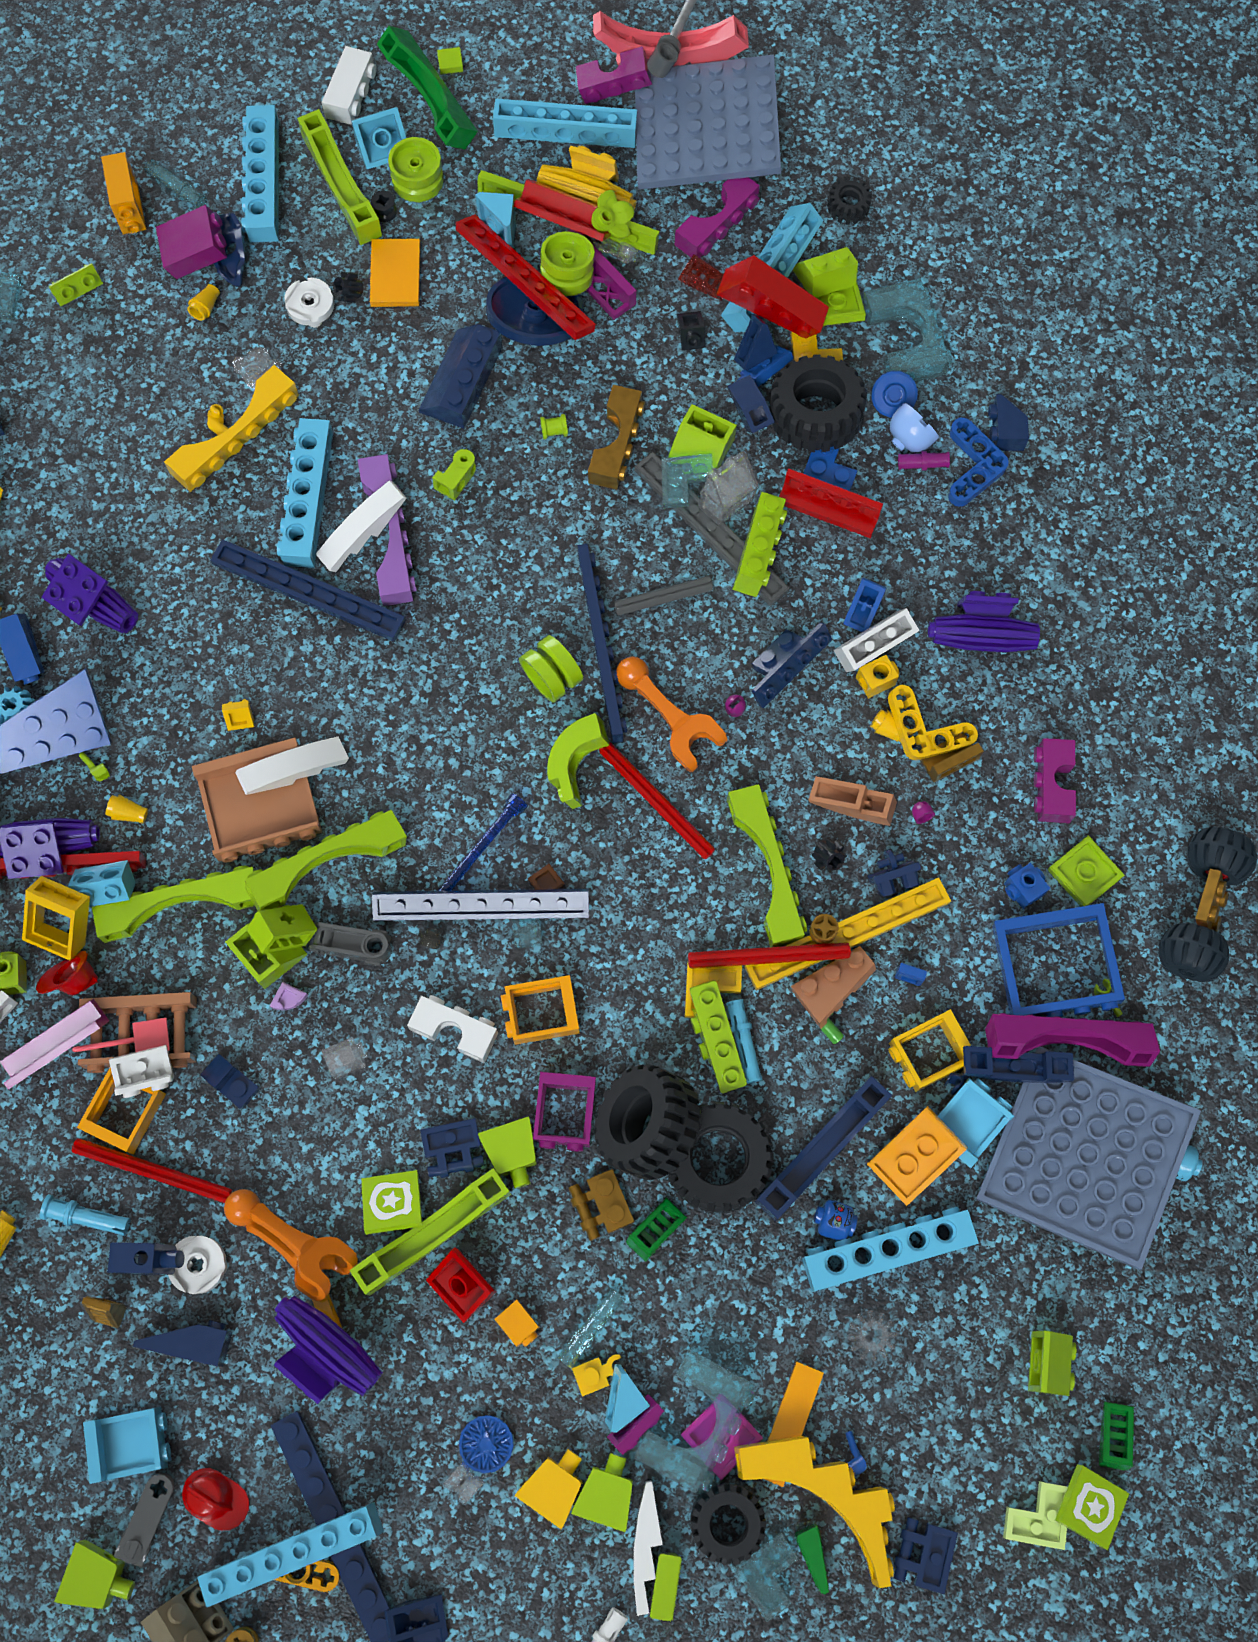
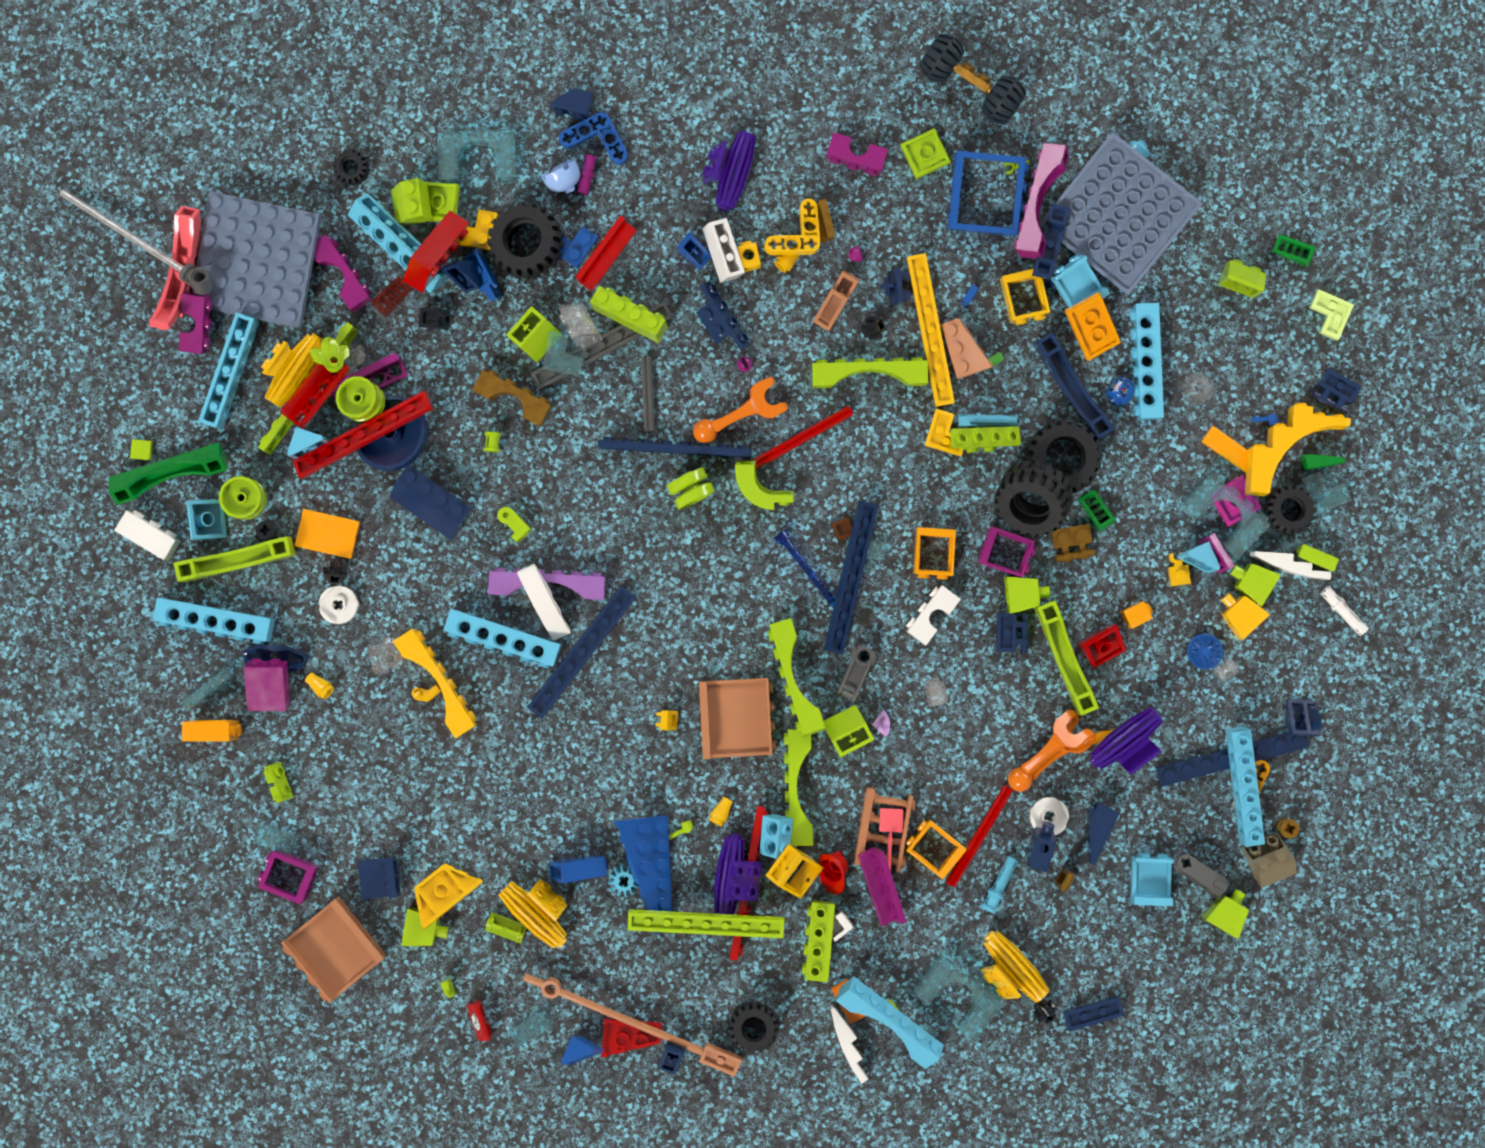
camera: 75 degrees left, 15 degrees up
dark purple plate [41,554,138,633] -> none
white bracket [109,1045,174,1098] -> none
red piece [182,1468,249,1531] -> none
dark blue slope [200,1054,261,1110] -> none
white slope [235,737,349,795] -> none
lime brick [247,904,318,954] -> none
lime tile [361,1170,423,1235] -> none
clear light blue pin [557,1288,626,1369] -> none
red axle [688,942,851,969] -> none
dark blue slope [727,375,775,433] -> none
pearl gold wheel [809,914,839,944] -> none
blue wheel [871,371,918,418] -> none
blue brick [1004,863,1050,909] -> none
lime tile [1055,1464,1129,1550] -> none

